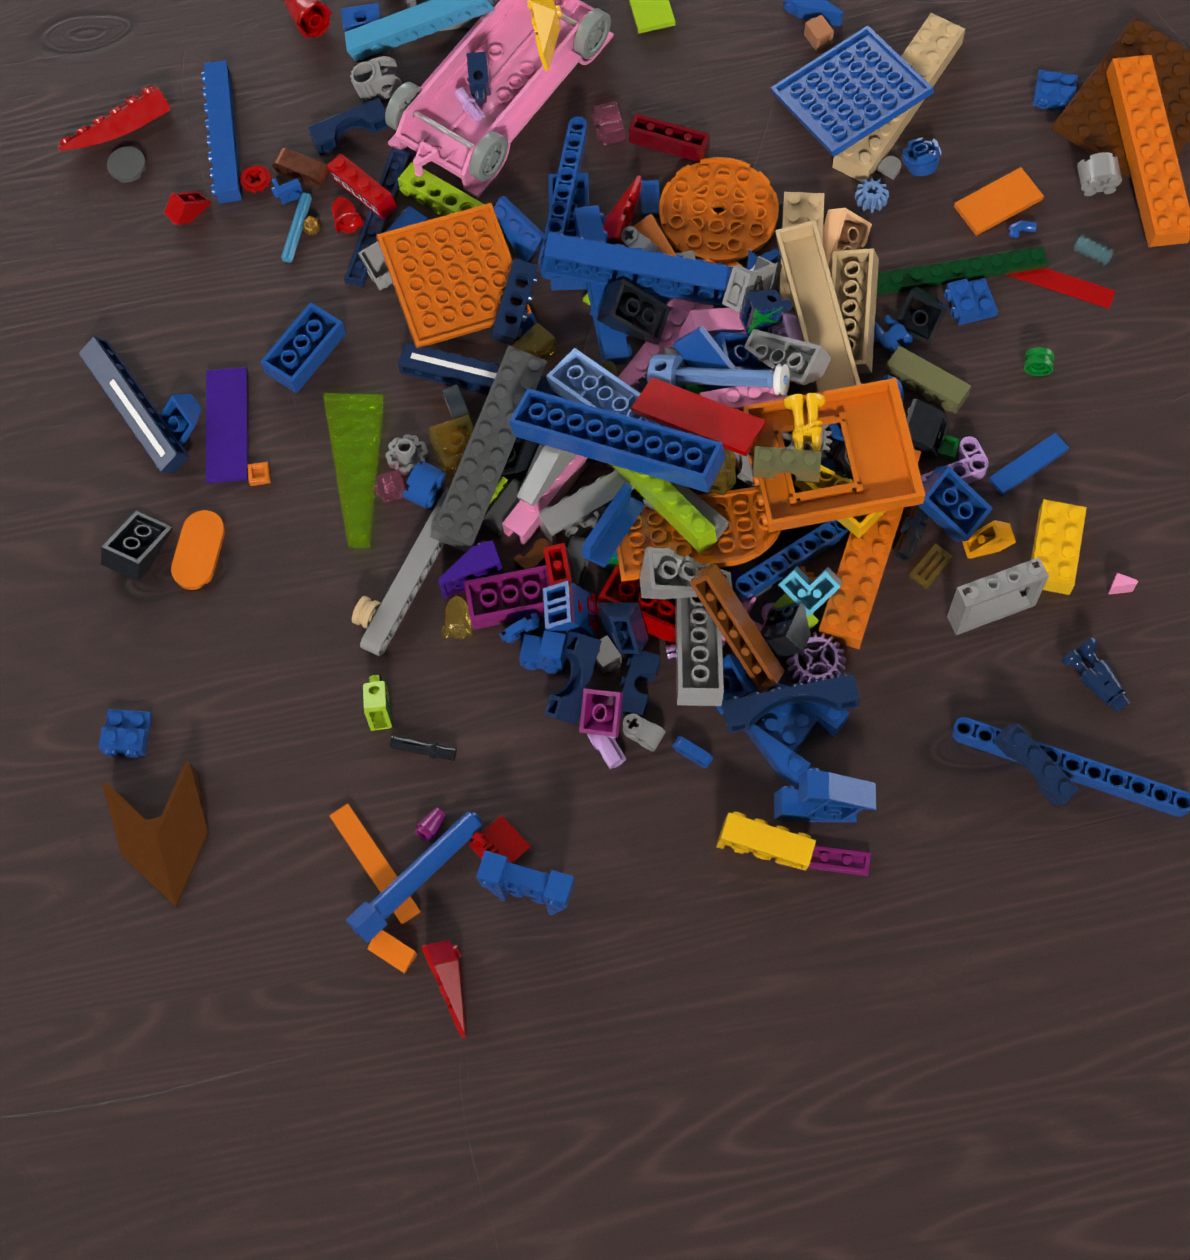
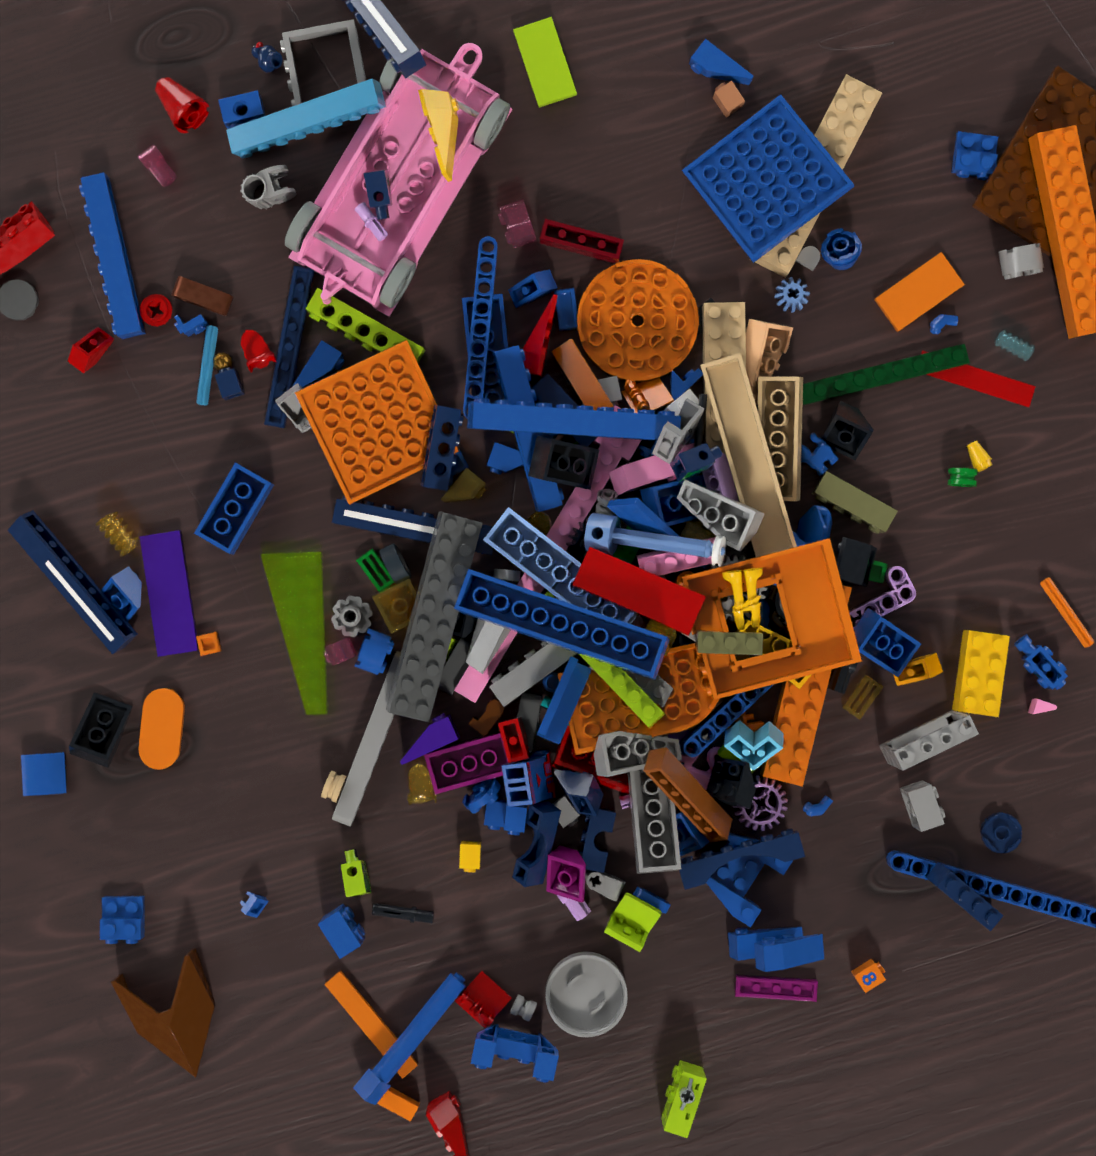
camera: 10 degrees left, 20 degrees up
dark blue arch [308,98,390,156] -> none
red brick [327,153,397,220] -> none
magenta cone [415,808,446,842] -> none
blue wing [494,196,544,263] -> none
light grey piece [621,226,659,252] -> none
yellow wedge [716,812,816,871] -> none
blue plate [944,278,998,326] -> none
blue tile [989,433,1069,496] -> none
dark blue piece [1061,637,1131,713] -> none
none -> blue slope [21,752,66,796]
none -> clear yellow piece [96,511,139,557]
none -> clear pink piece [137,144,177,187]
none -> dark blue brick [215,367,245,400]
none -> blue tile [240,892,269,918]
none -> blue brick [318,903,366,959]
none -> green tile [356,548,395,593]
none -> yellow brick [459,841,481,872]
none -> blue slope [487,442,523,475]
none -> blue slope [508,269,558,308]
none -> light grey wheel [510,994,537,1022]
none -> light grey piece [546,952,628,1037]
none -> lime bracket [604,893,662,952]
none -> lime piece [661,1060,707,1138]
none -> blue arm [803,795,833,817]
none -> orange brick [851,959,886,993]
none -> light grey brick [899,780,945,832]
none -> yellow cone [966,441,993,472]
none -> dark blue tile [980,812,1022,853]
none -> blue brick [1014,634,1068,690]
none -> orange axle [1040,578,1094,648]

